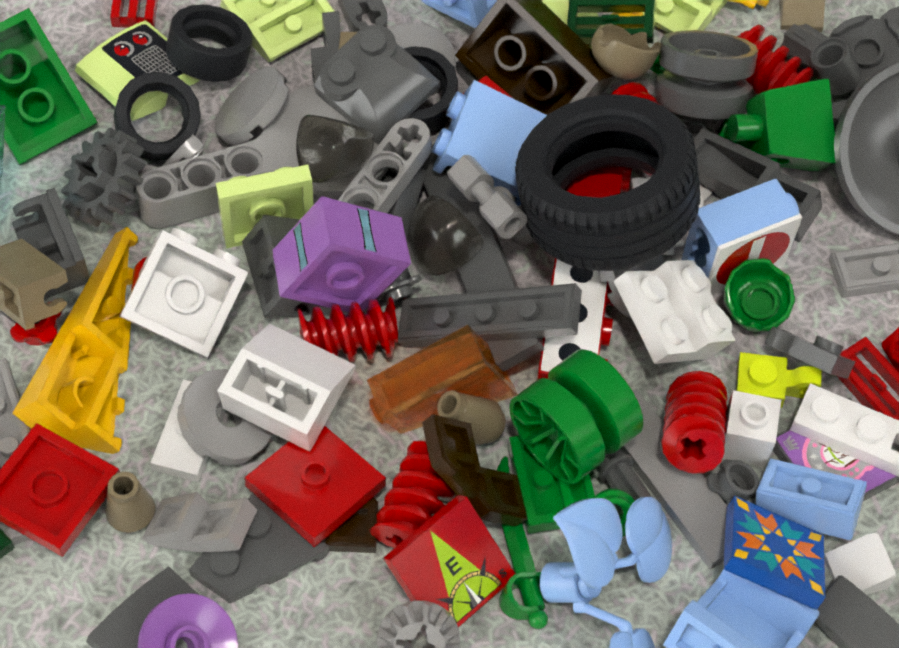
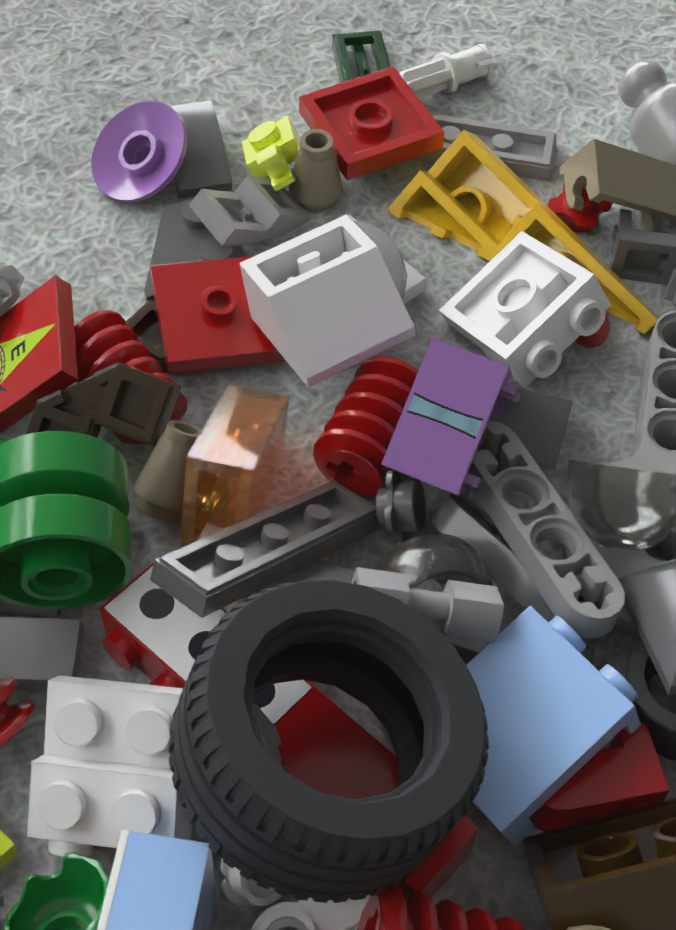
camera: 125 degrees right, 5 degrees down
yellowish green plate [216,165,314,248] -> none
none -> neon yellow plate [242,116,300,192]

